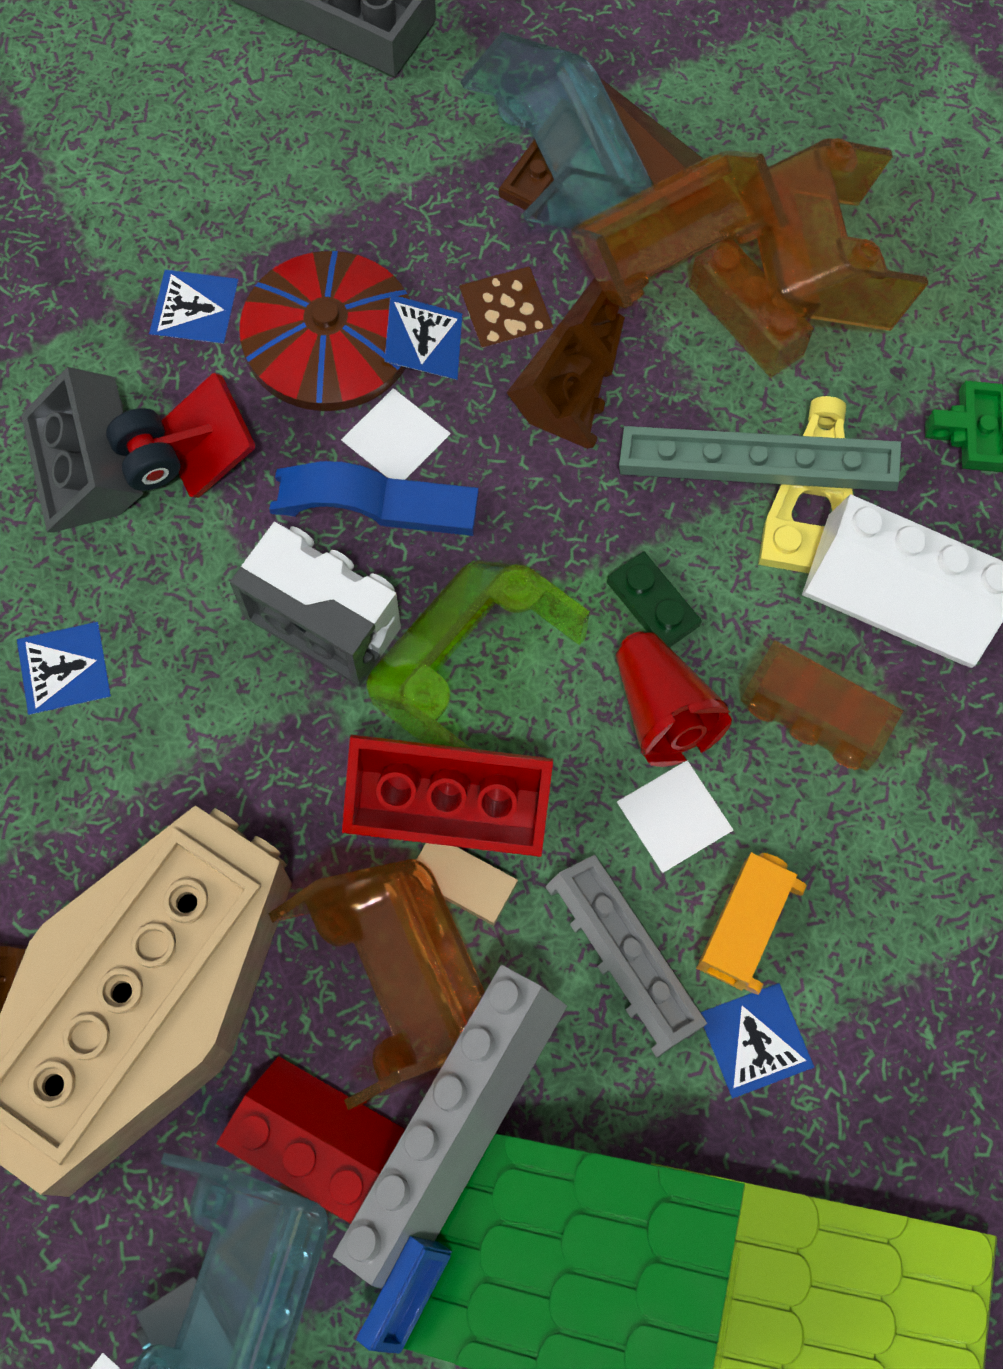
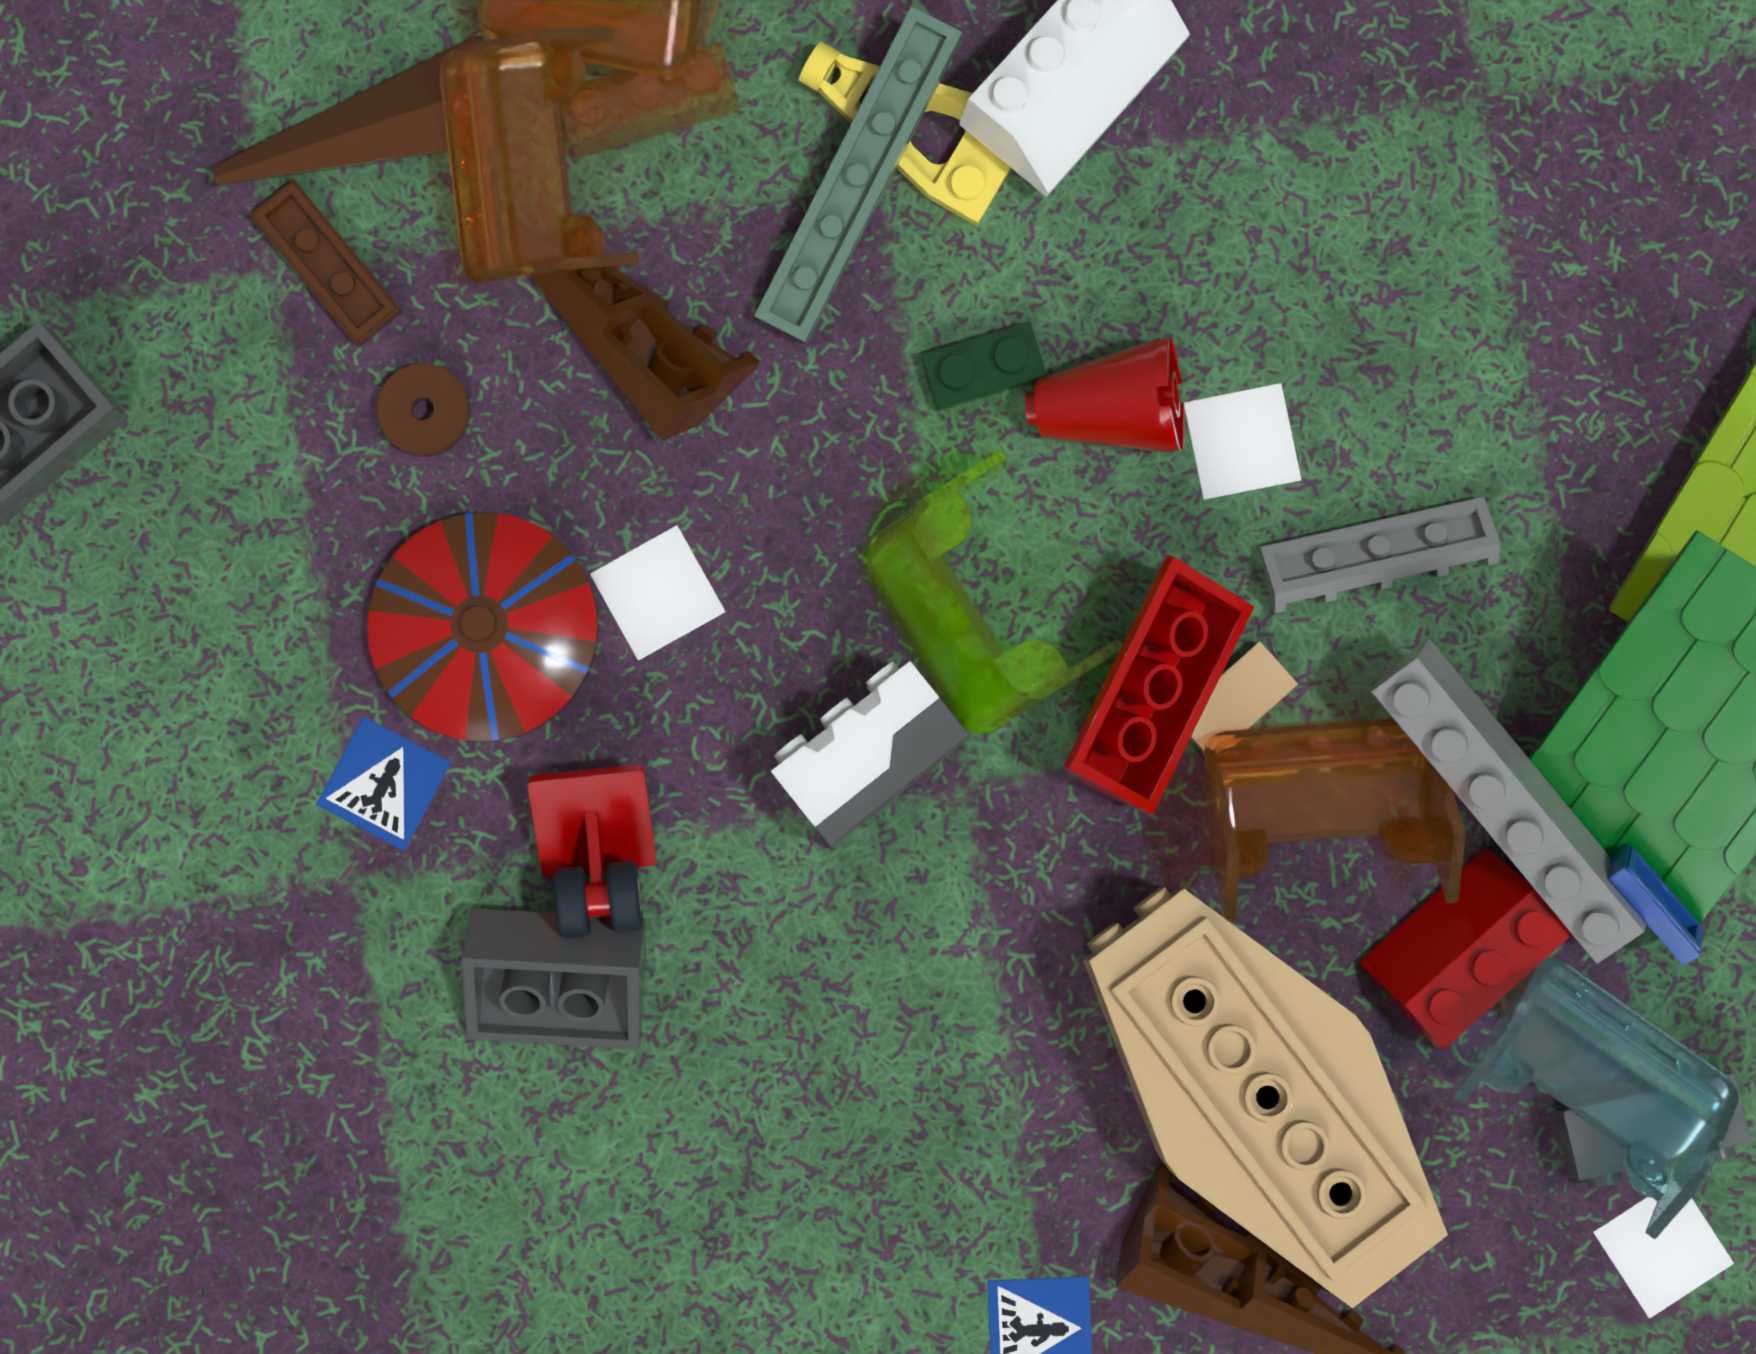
camera: 65 degrees left, 15 degrees up
blue sticker [17,622,111,715] -> none
blue piece [269,461,479,536] -> none
blue sticker [384,294,462,380] -> none
reddish brown sticker [459,266,553,348] -> none
clear light blue windscreen [460,32,651,229] -> none
light orange brick [696,852,807,995] -> none
blue sticker [700,983,814,1099] -> none
clear orange brick [741,640,904,772] -> none
none -> reddish brown piece [377,363,471,457]

